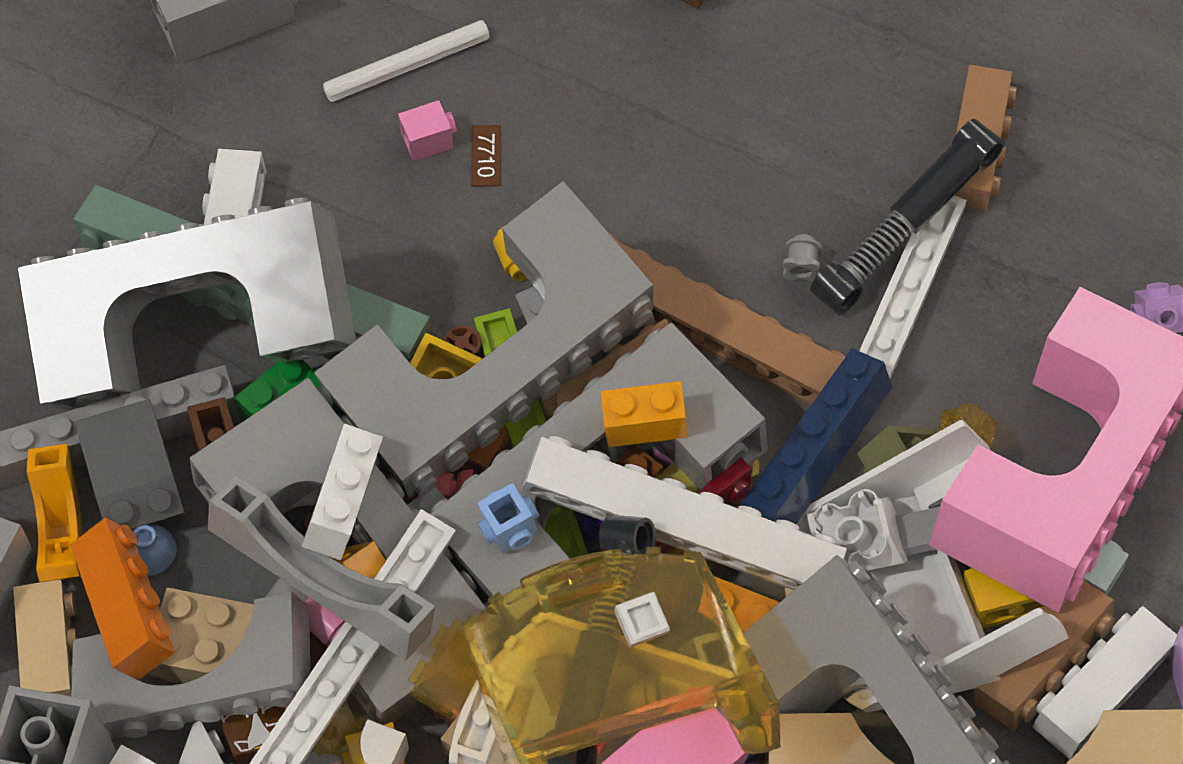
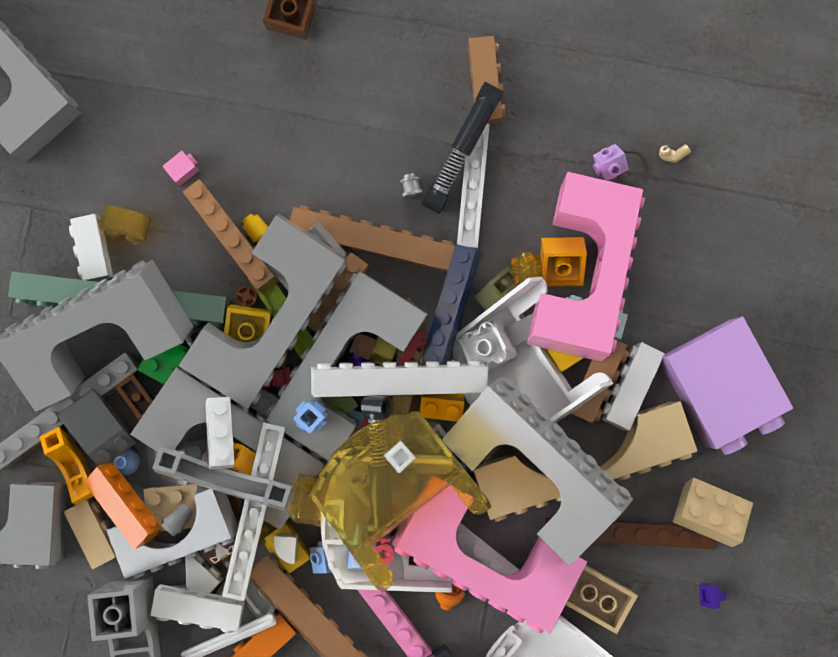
camera: 20 degrees left, 25 degrees up
white axle [323,20,489,102] -> none
reddish brown sticker [471,125,501,186] -> none
light orange brick [601,381,688,447] -> none
none -> clear yellow brick [99,204,152,243]
none -> light grey cone [161,503,194,536]
none -> medium nougat brick [183,179,279,294]
none -> light orange slope [540,237,587,286]

